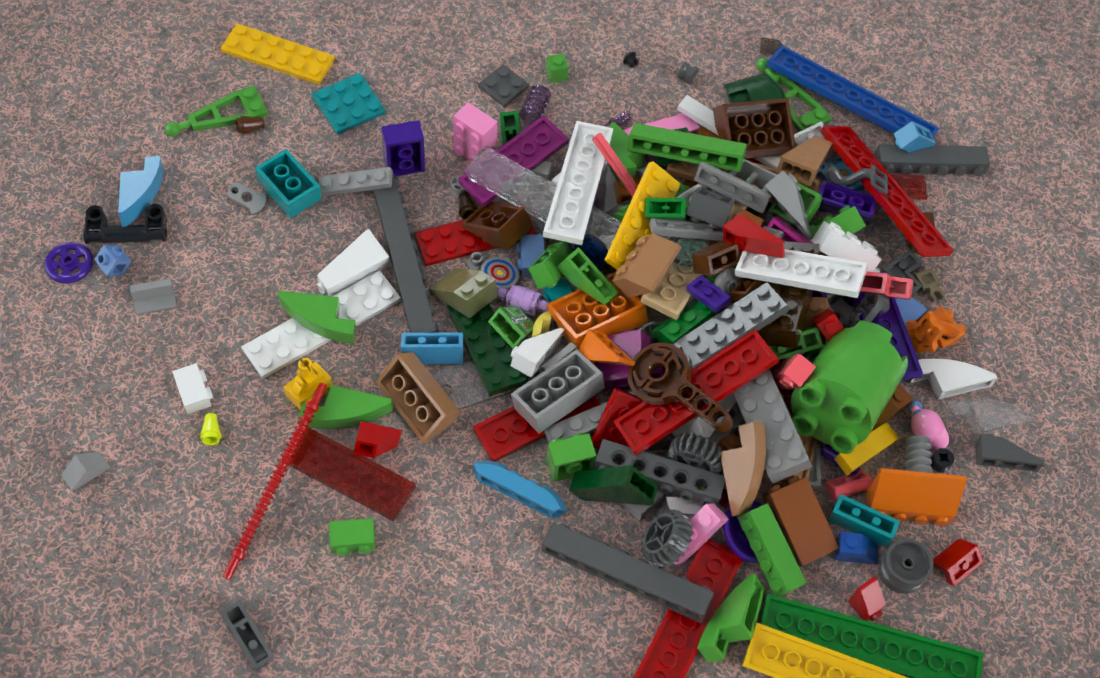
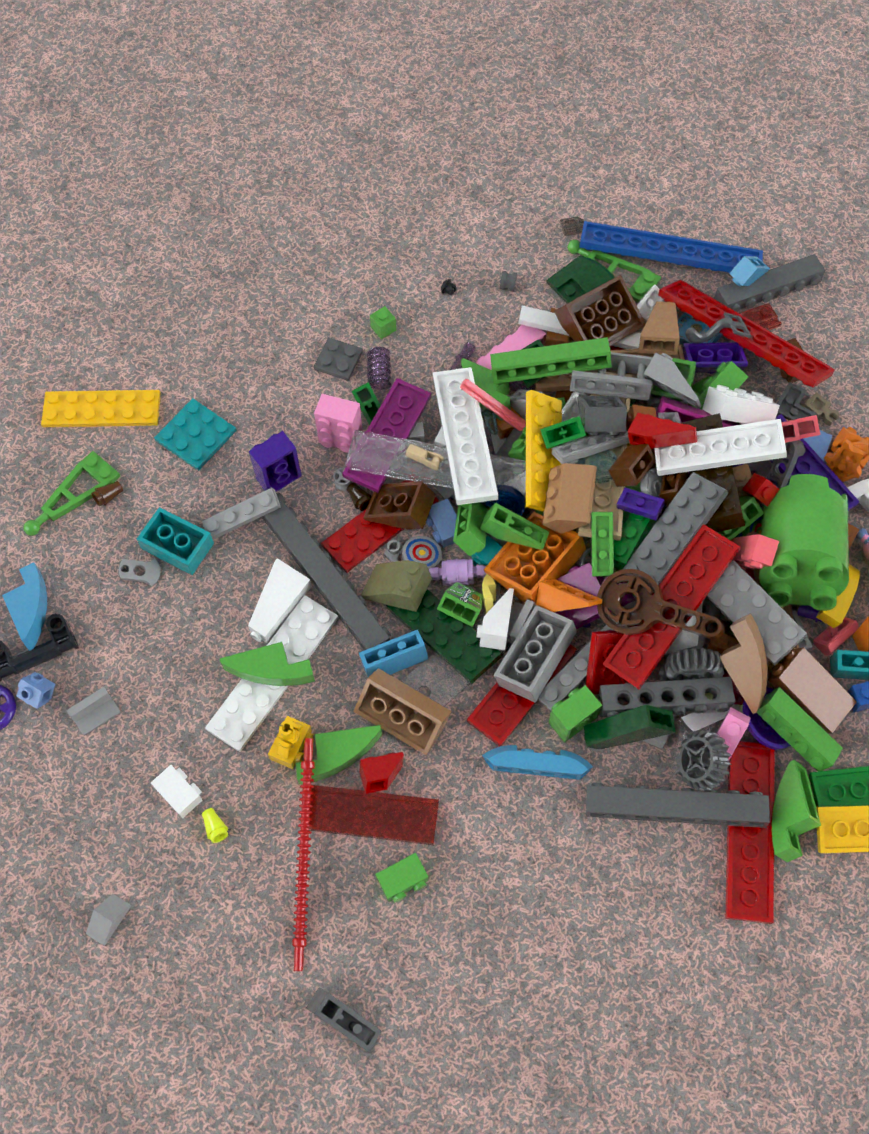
camera: 15 degrees left, 5 degrees up
none -> tan bar [406,444,444,471]
none -> clear light blue piece [481,408,498,435]
none -> bright green tile [591,512,614,576]

